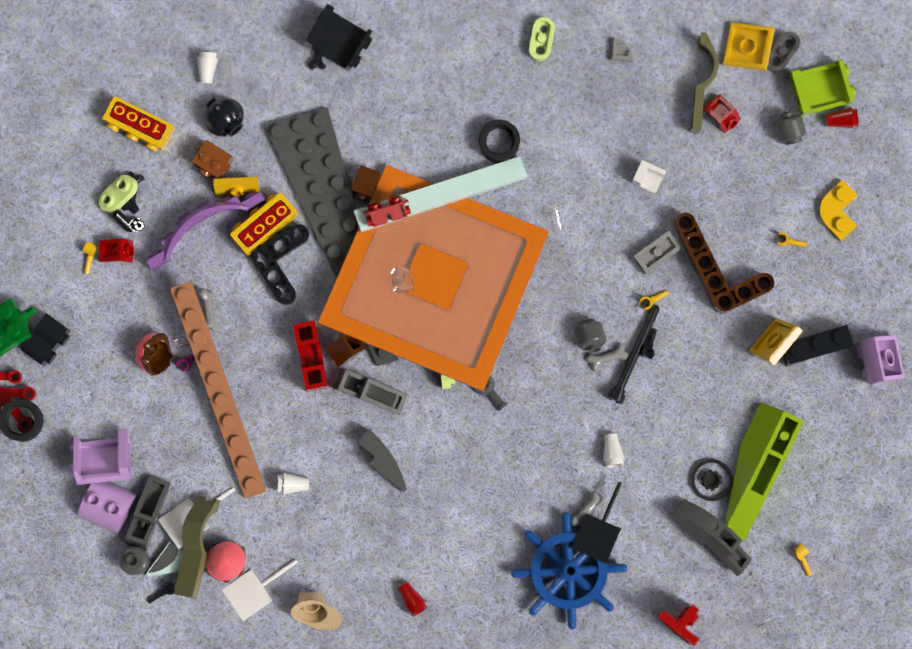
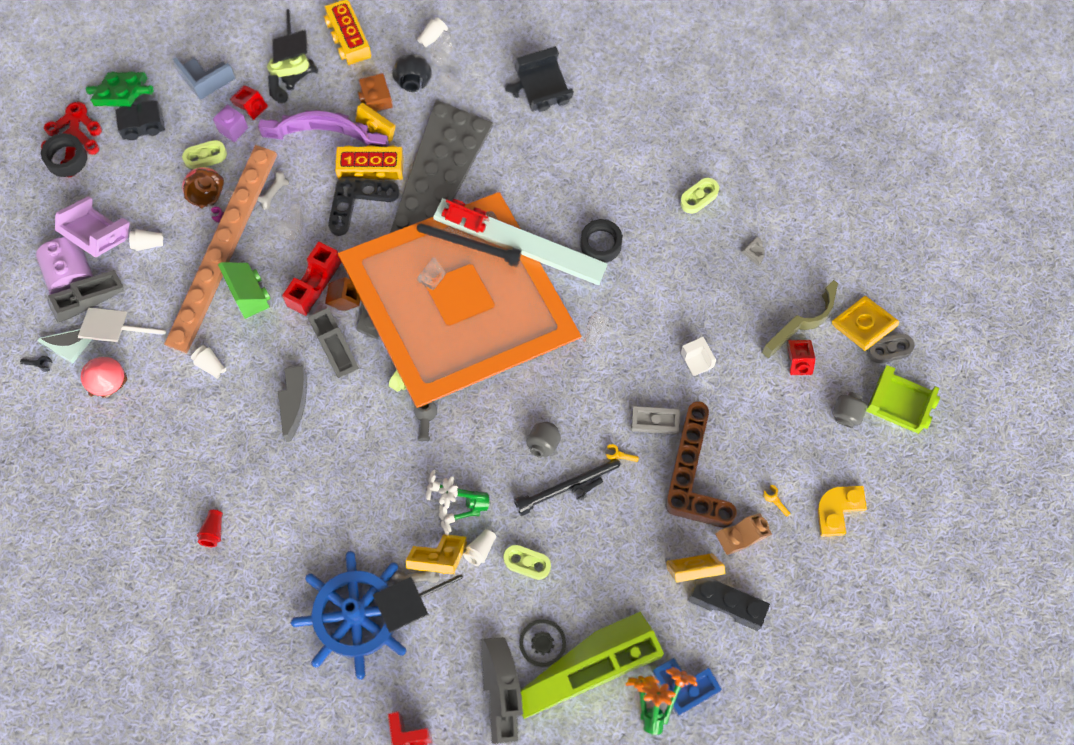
camera: 40 degrees right, 15 degrees down
yellow hand [83,242,98,274] -> none
dark grey head [119,546,150,576] -> none
olive piece [174,496,220,599] -> none
white piece [222,560,298,621] -> none
tan piece [291,592,342,630] -> none
reddish brown brick [351,165,382,202] -> none
light grey piece [586,343,629,372] -> none
red cone [826,107,859,129] -> none
lavender brick [857,335,905,385] -> none
none -> white cone [129,229,163,251]
none -> sand blue panel [172,57,236,100]
none -> yellowish green plate [182,140,227,170]
none -> medium lavender brick [213,104,248,143]
none -> bright green slope [218,262,271,319]
none -> black piece [272,9,308,63]
none -> yellow plate [406,534,467,574]
none -> black piece [417,224,522,267]
none -> plant [426,470,489,535]
none -> yellowish green plate [504,545,551,580]
none -> plant [625,667,697,735]
none -> blue plate [652,658,722,716]
none -> medium nougat slope [715,513,772,555]

